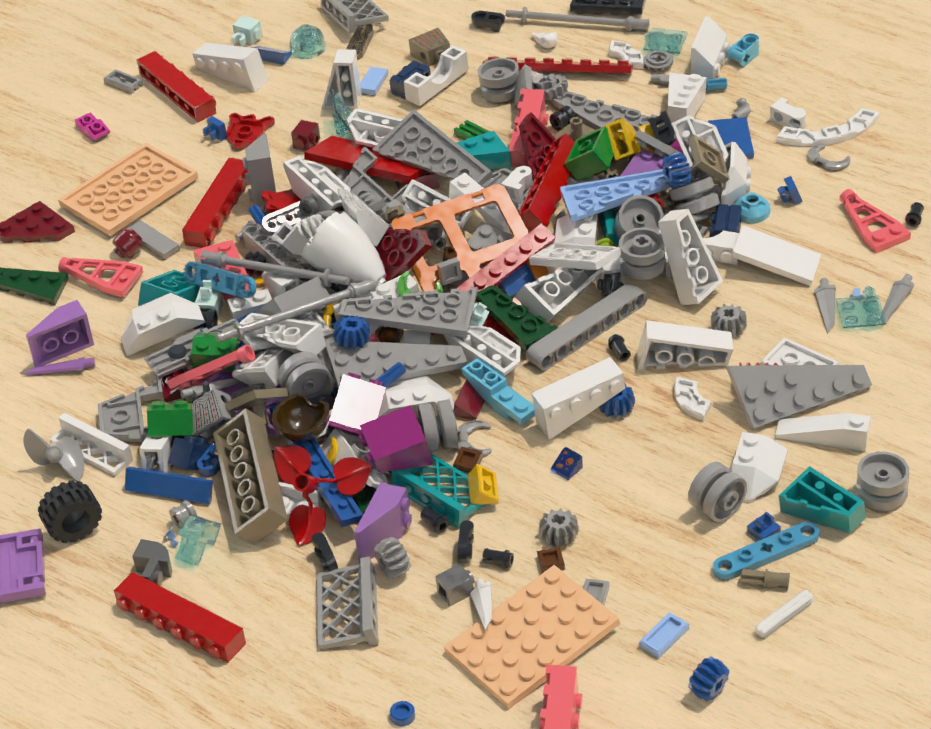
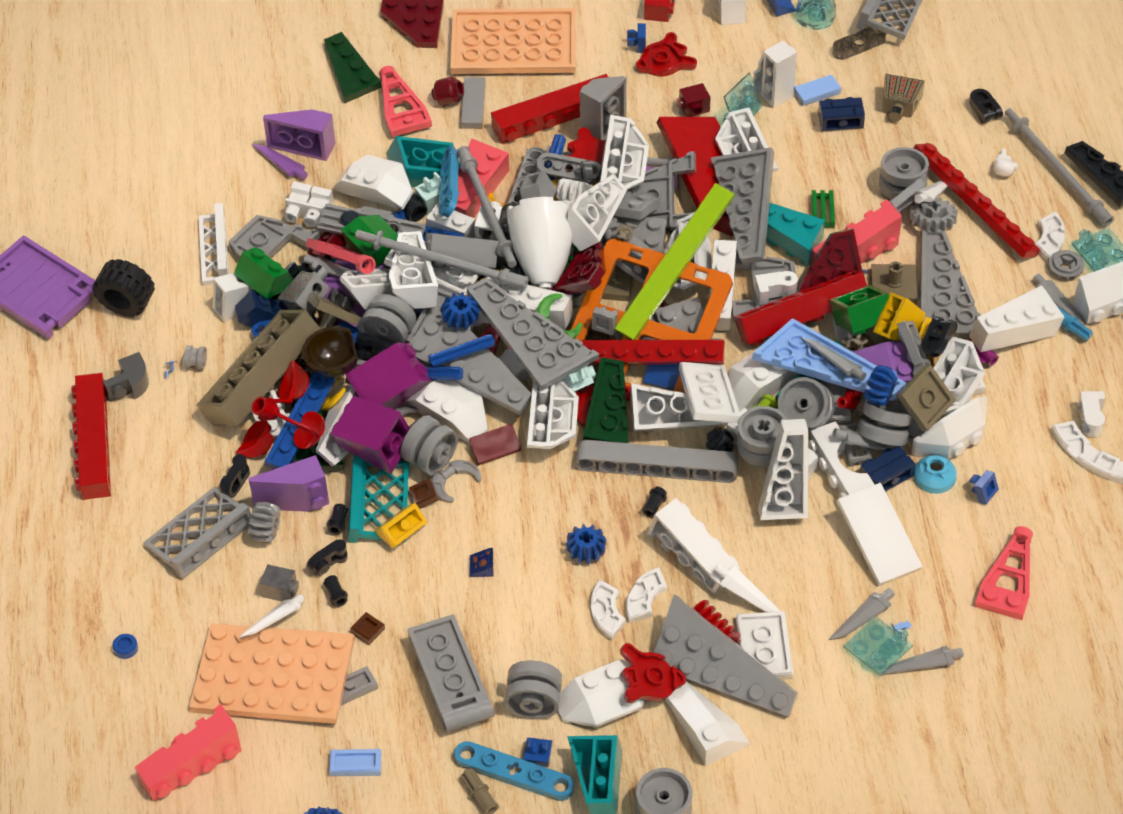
camera: 45 degrees right, 10 degrees up
light grey piece [23,428,85,481] -> none
blue tile [125,466,213,504] -> none
clear light blue brick [175,515,221,566] -> none
black gear [244,251,266,277] -> none
white arch [404,45,468,106] -> none
medium azure slope [461,358,535,425] -> none
white wedge [532,357,625,440] -> none
light grey gear [539,508,579,547] -> none
black wheel [549,106,576,131] -> none
blue tile [708,117,754,159] -> none
light grey gear [711,304,747,338] -> none
light grey arm [732,98,750,118] -> none
light grey piece [808,145,850,170] -> none
black pin [905,202,924,227] -> none
none -> white hips [285,181,334,228]
none -> light grey hinge [407,614,494,732]
none -> blue axle [428,334,495,367]
none -> white tile [591,579,626,641]
none -> lime tile [615,183,735,340]
none -> red tile [620,643,686,704]
none -> white bar [714,563,786,616]
none -> light grey bar [801,337,867,381]

